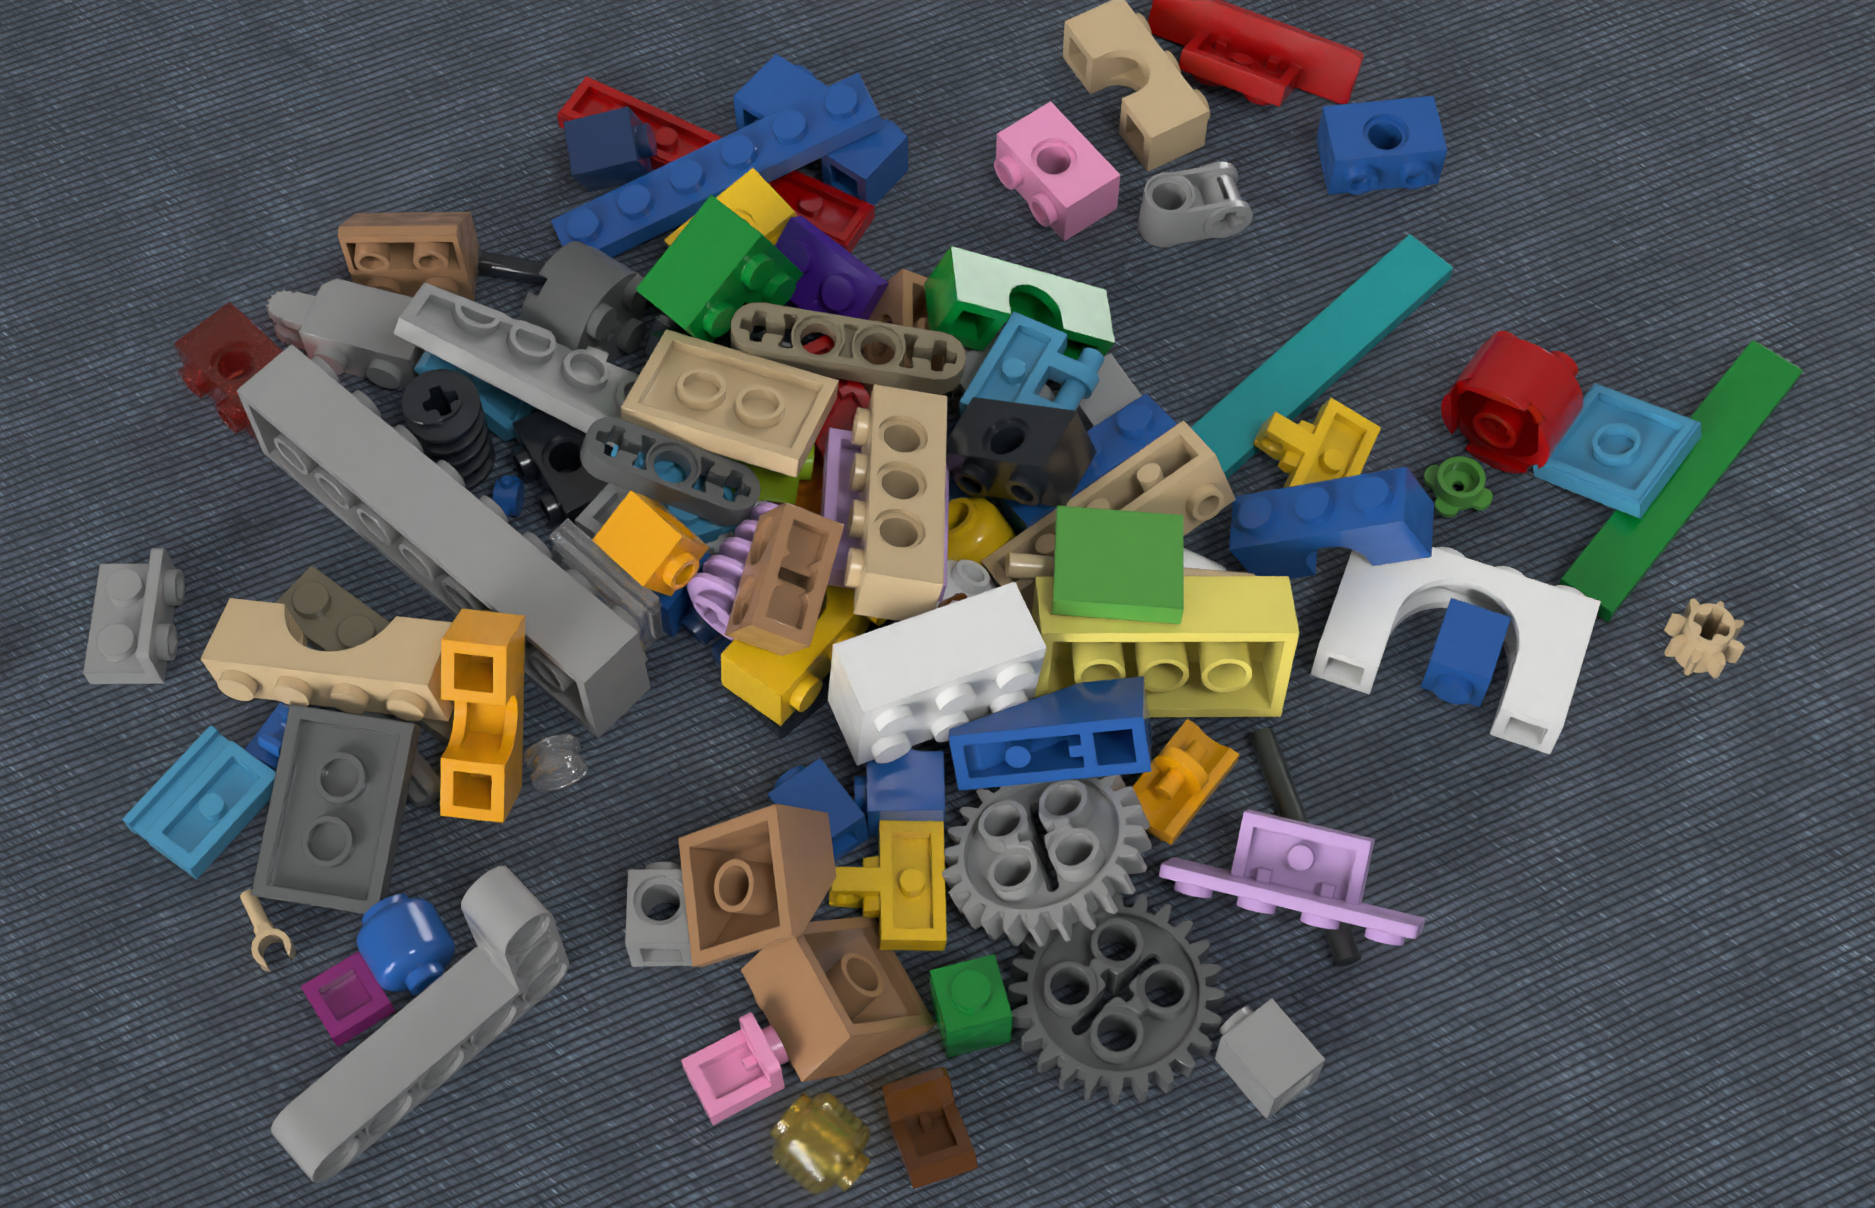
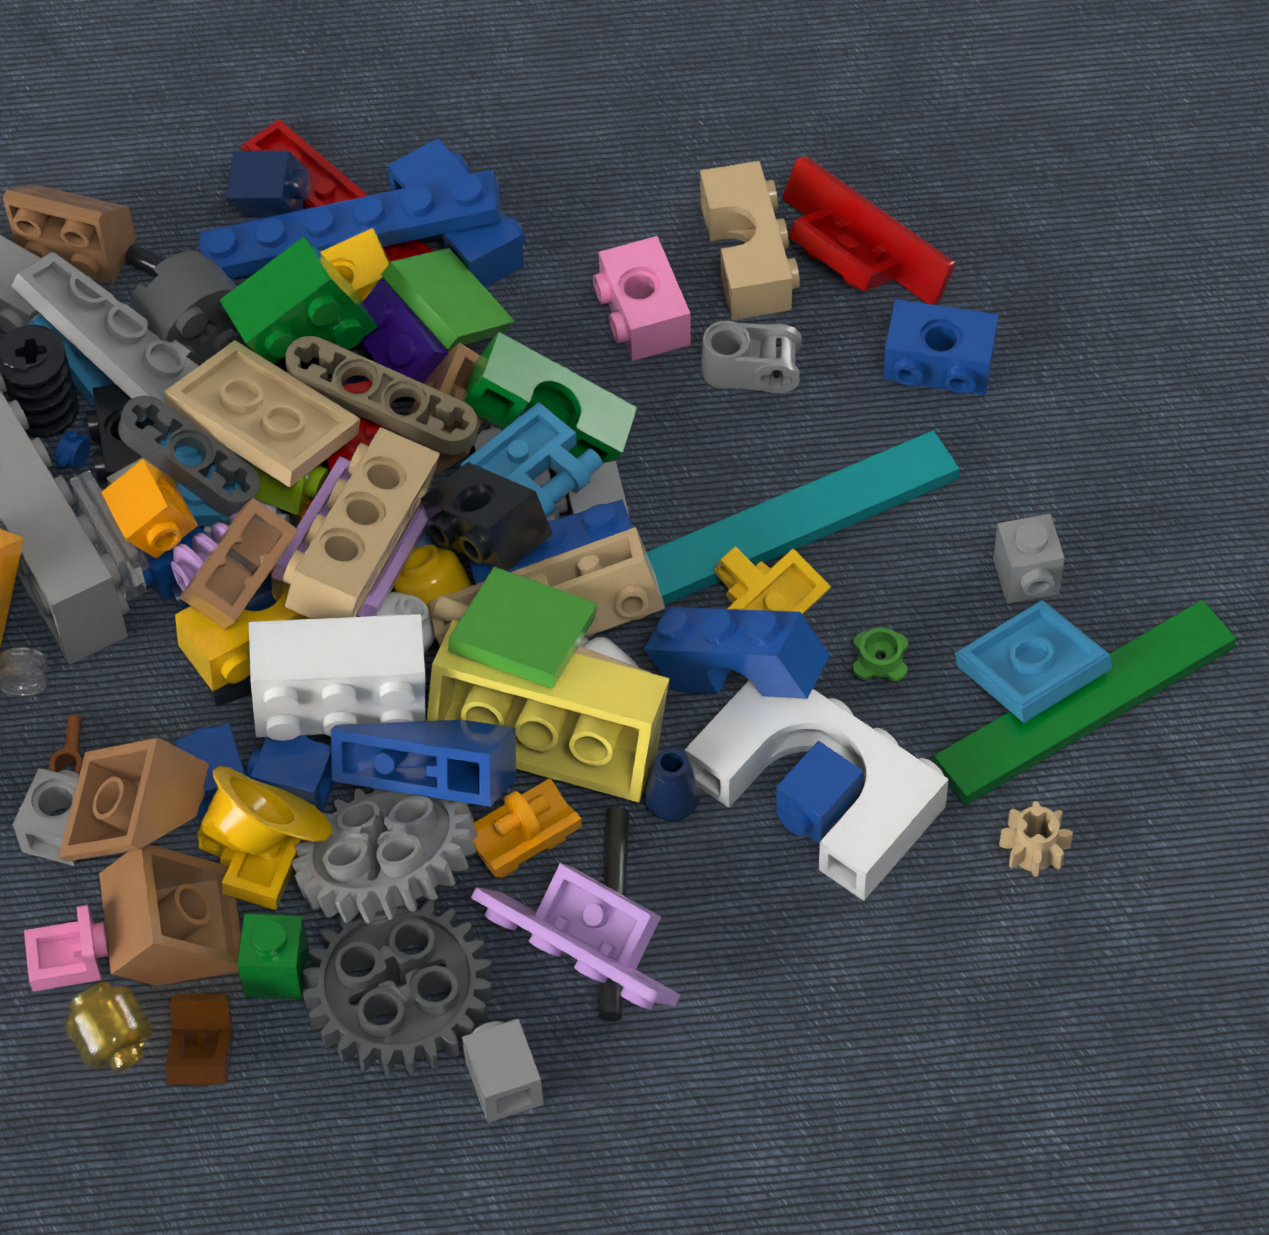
camera: 20 degrees right, 5 degrees down
red brick [1441,330,1583,474] -> none
none -> dark orange hand [49,715,83,774]
none -> yellow piece [201,766,332,855]
none -> bright green tile [381,248,515,350]
none -> dark blue cone [644,747,701,821]
none -> light grey brick [993,514,1065,604]

